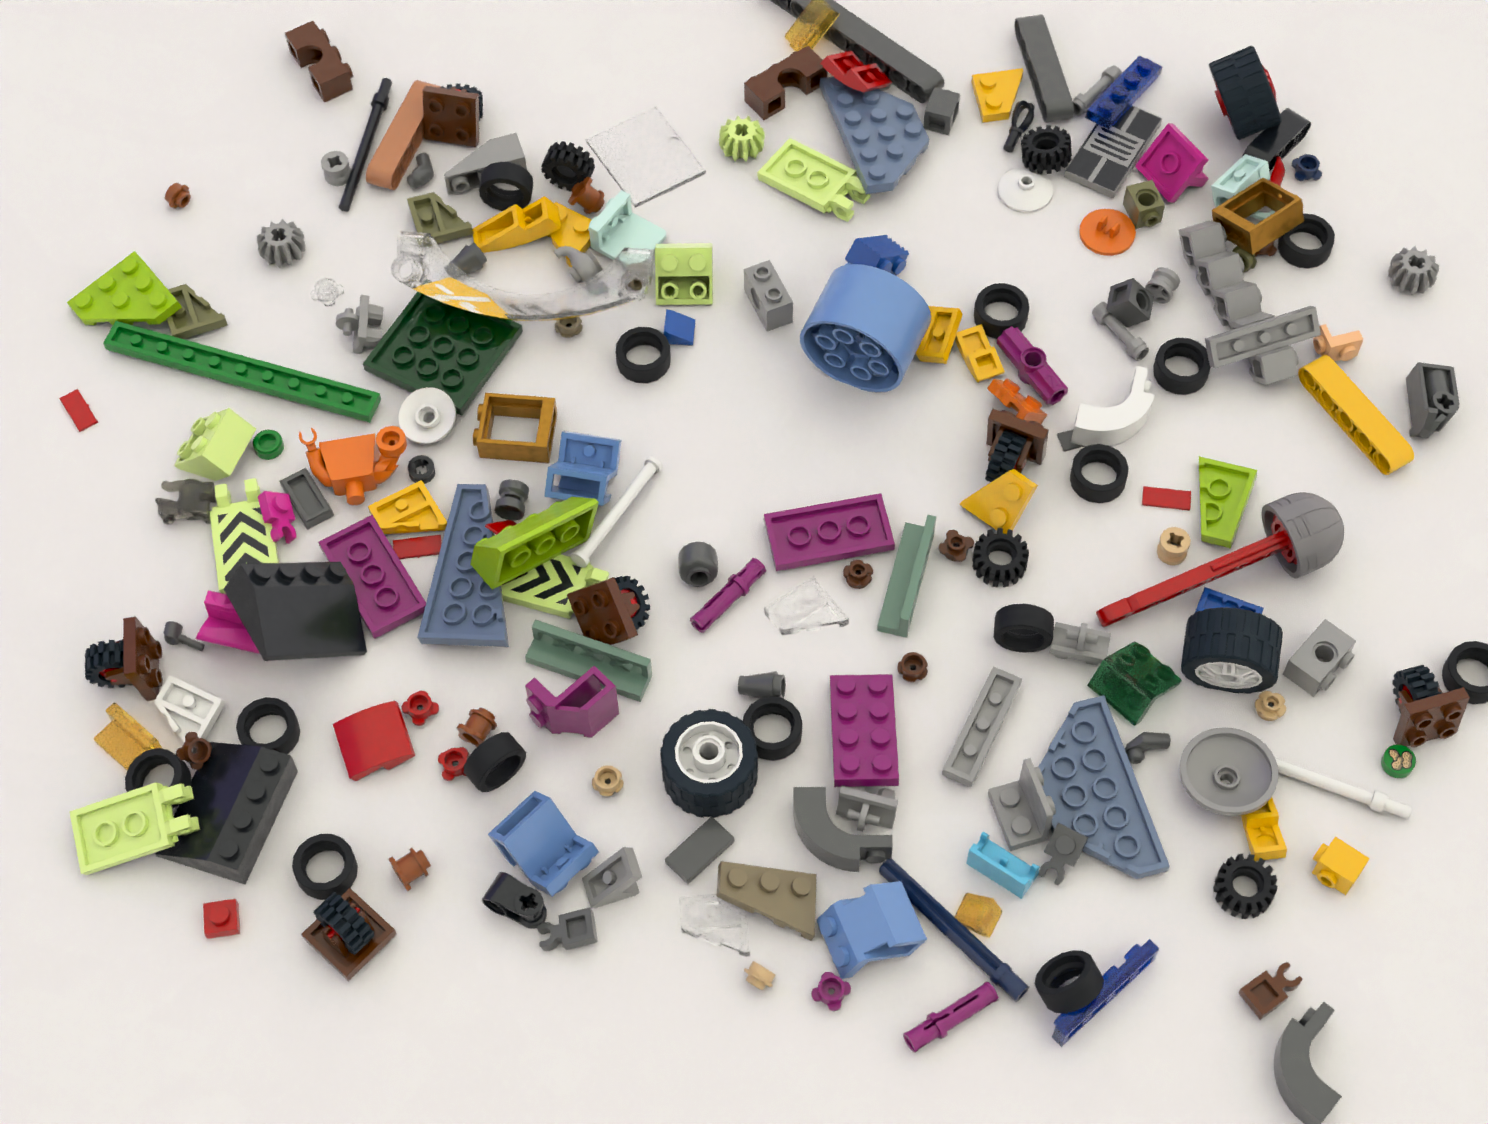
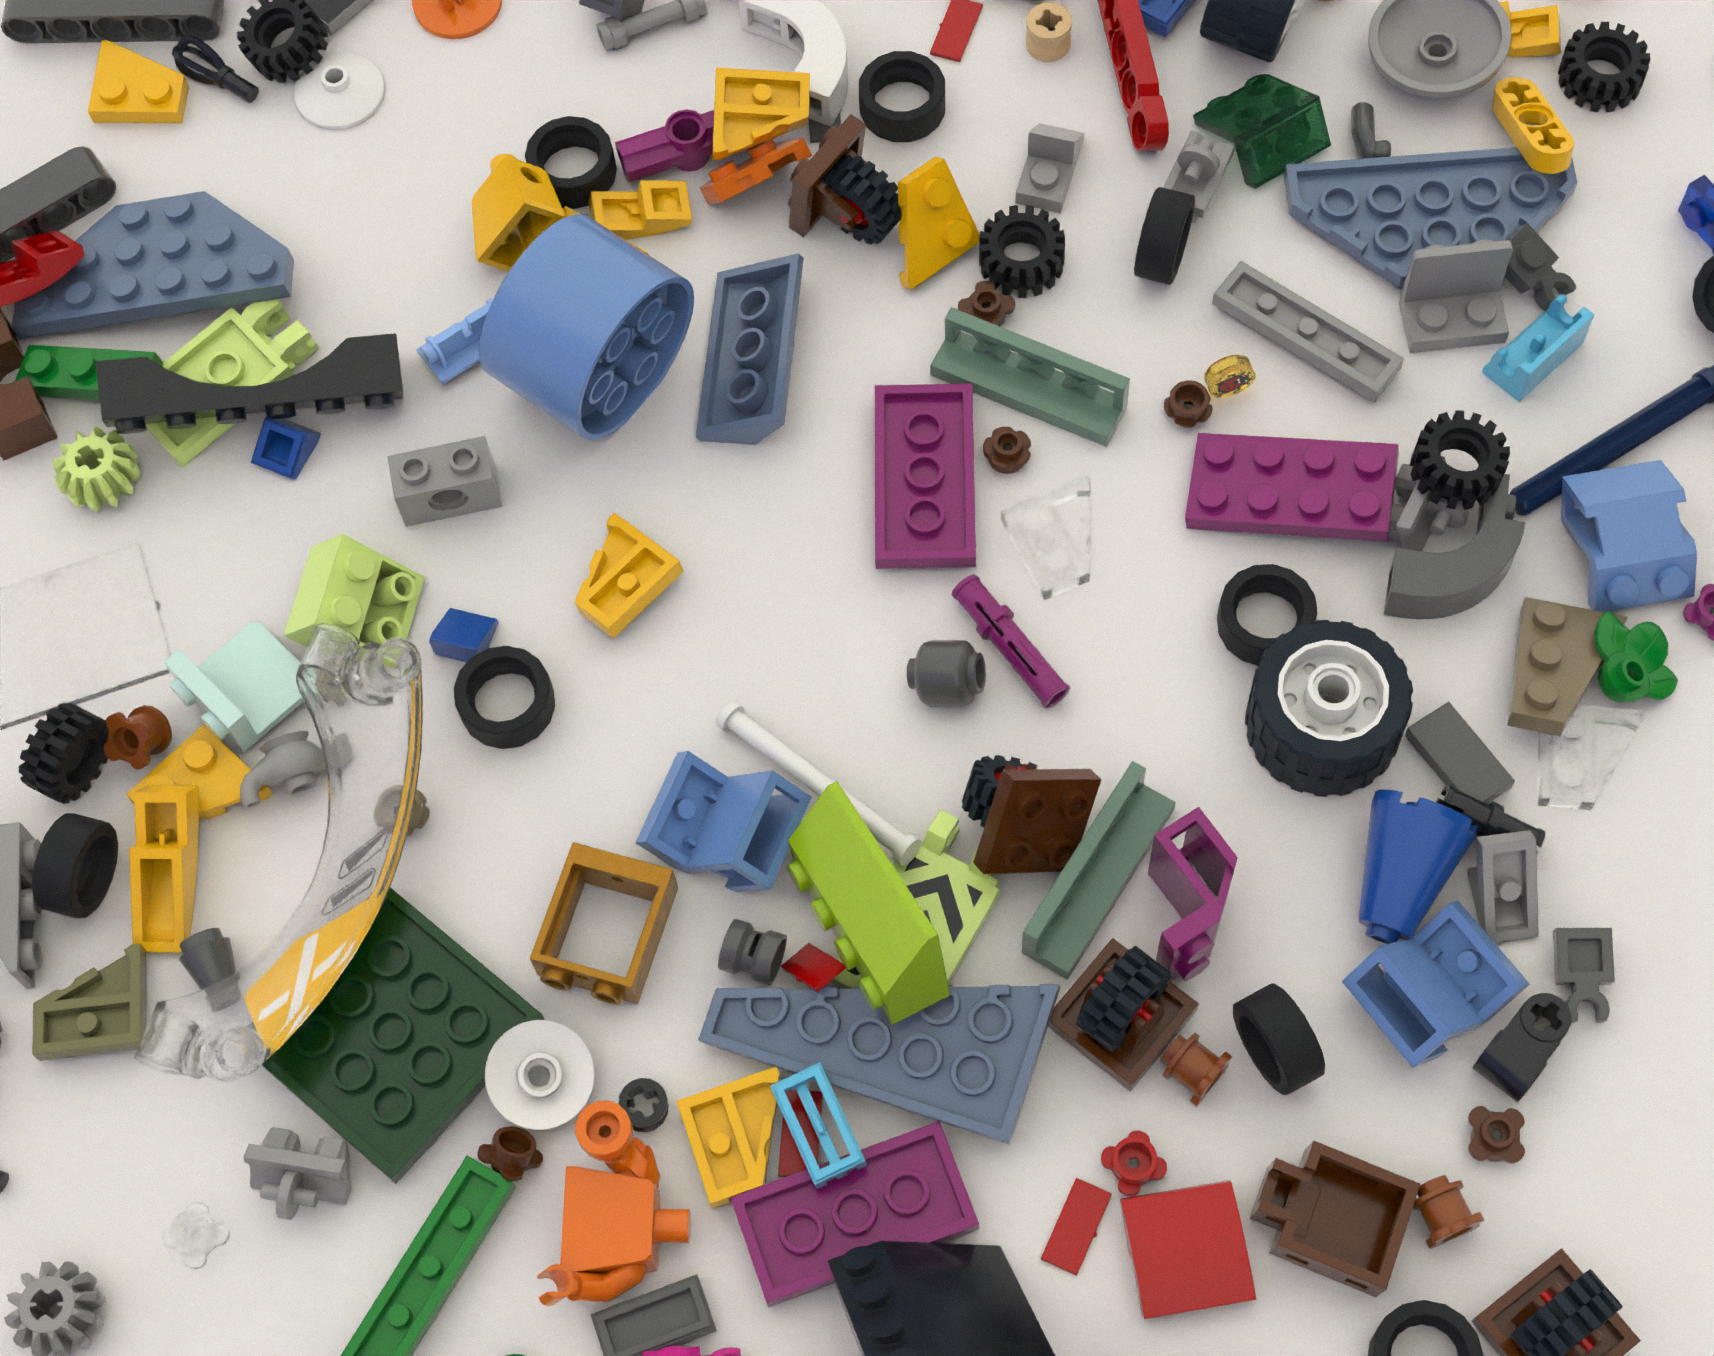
camera: 75 degrees left, 5 degrees up
red plate [438,747,469,781] -> none
tan plate [592,765,624,797] -> none
dark grey cone [738,671,786,699] -> none
tan plate [744,961,776,991] -> none
blue brick [845,235,909,275] -> none
dark grey brick [923,87,960,135] -> none
clear yellow slope [954,893,1002,938] -> none
none -> green plate [15,345,163,400]
none -> black arch [95,333,403,434]
none -> blue slope [251,417,321,479]
none -> yellow torso [471,154,565,272]
none -> reddish brown plate [477,1127,543,1181]
none -> yellow wing [575,512,684,639]
none -> sand blue slope [696,253,804,445]
none -> yellow wing [712,68,810,160]
none -> medium azure tile [770,1062,867,1189]
none -> light grey slope [1015,123,1084,213]
none -> red window [1041,1178,1112,1276]
none -> plate [1048,938,1199,1091]
none -> clear yellow tile [1204,355,1256,398]
none -> reddish brown piece [1249,1141,1420,1297]
none -> blue cone [1358,789,1478,944]
none -> black tyre [1410,410,1510,510]
none -> black pin [1436,784,1546,853]
none -> reddish brown plate [1468,1106,1525,1164]
none -> yellow beam [1492,77,1574,174]
none -> green plate [1594,611,1678,703]

